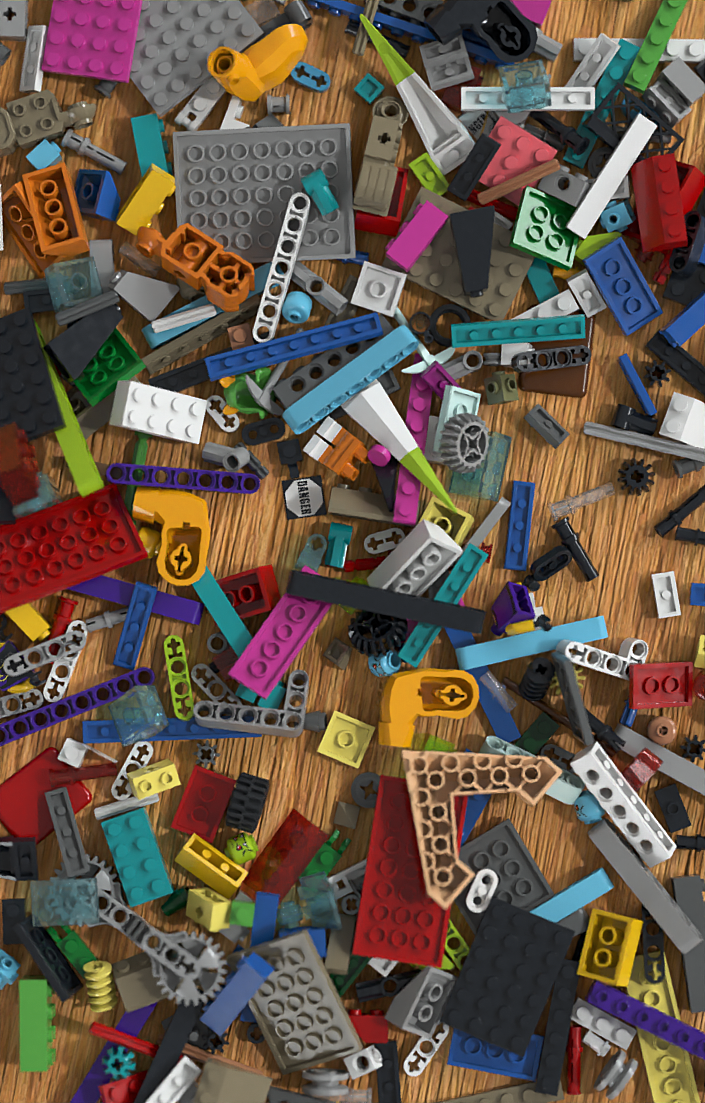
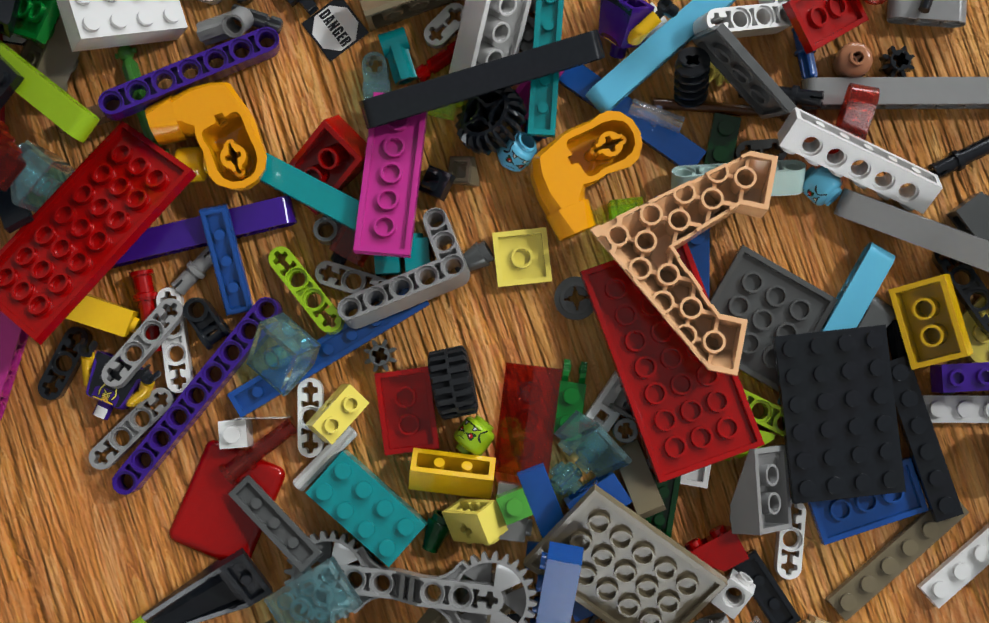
camera: 30 degrees left, 0 degrees up
dark tan slope [333,801,360,829] -> none
black piece [355,968,421,1003] -> none
white plate [466,869,498,913] -> none
red pin [565,1025,583,1095] -> none
white pin [581,1030,611,1057] -> none
black plate [654,783,691,833] -> none
none -> black piece [183,298,232,350]
none -> black tile [419,165,456,201]

